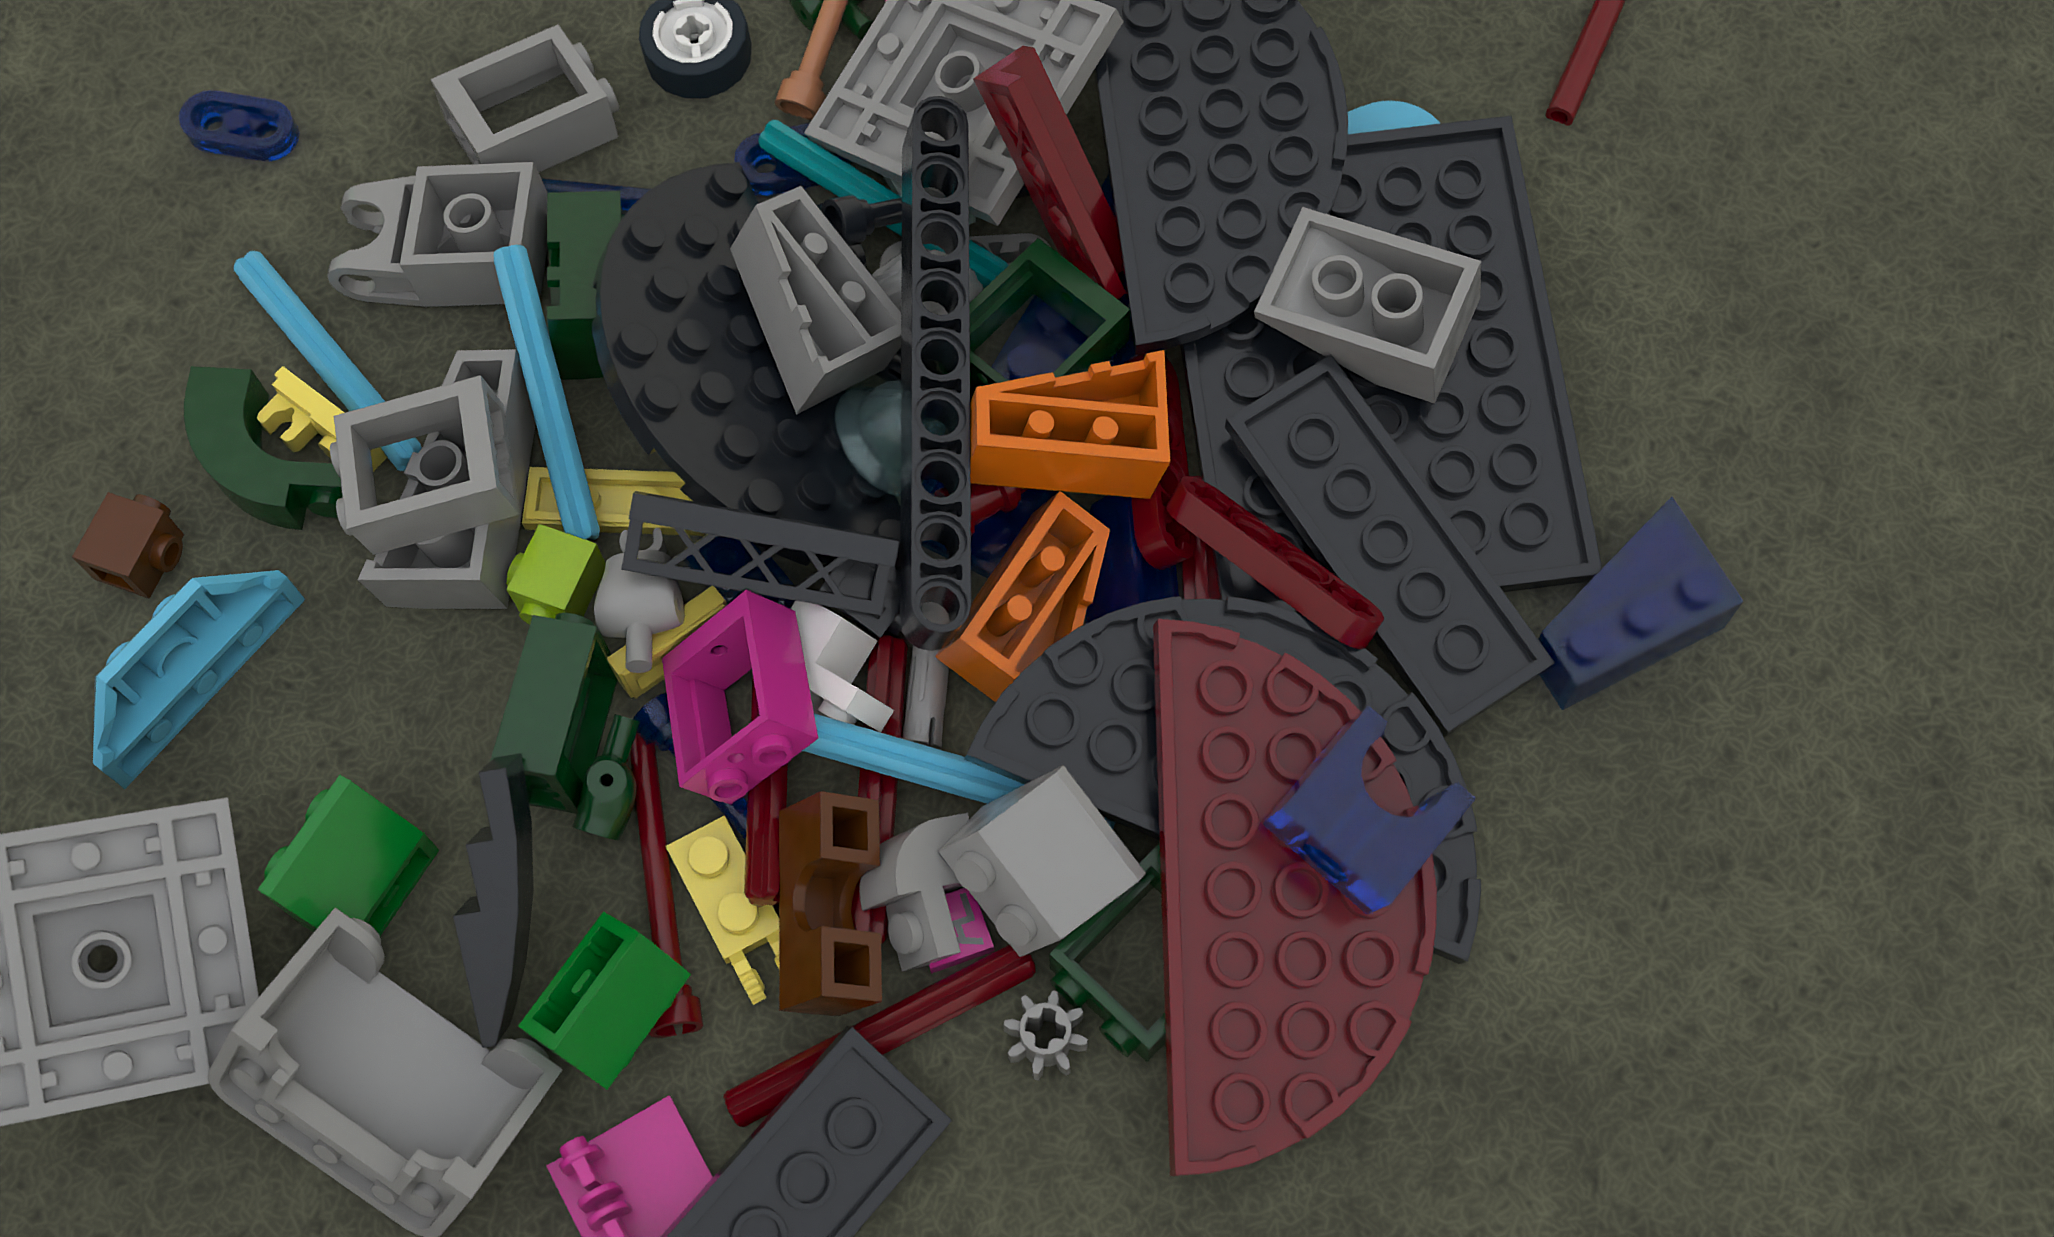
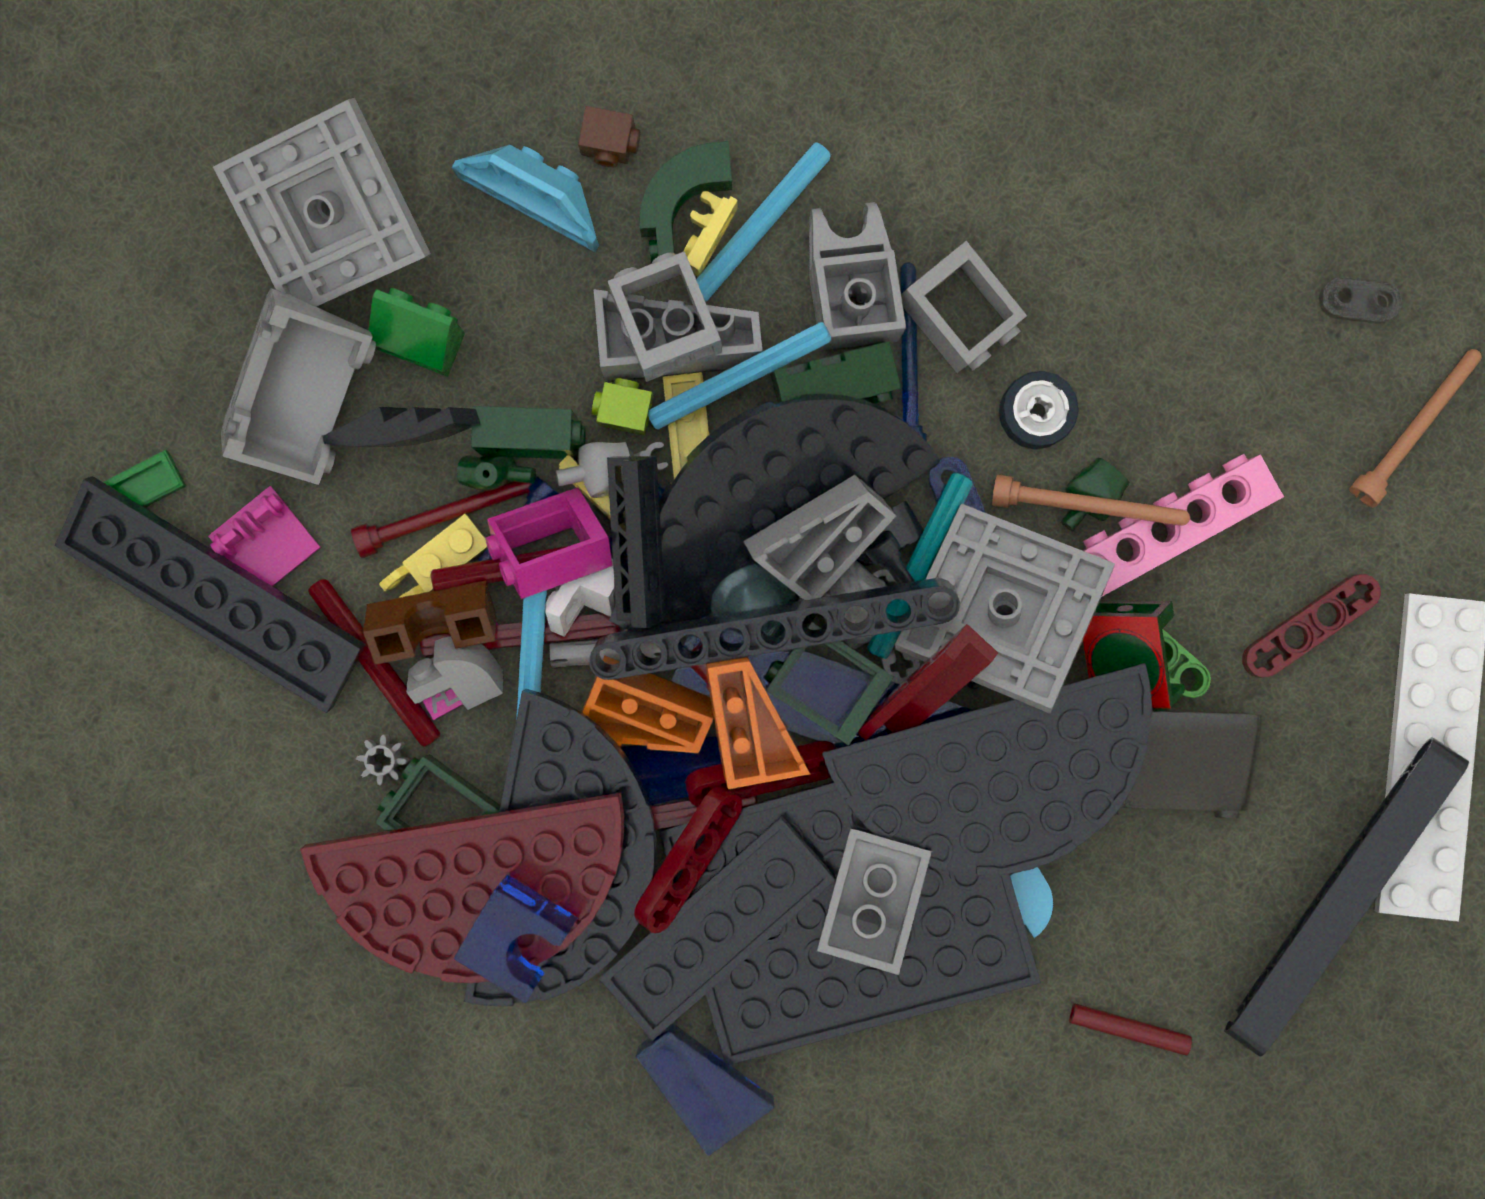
camera: 75 degrees right, 20 degrees up
clear blue plate [179,90,299,161] -> none
green slope [518,911,691,1090] -> none
light grey slope [938,765,1146,957] -> none

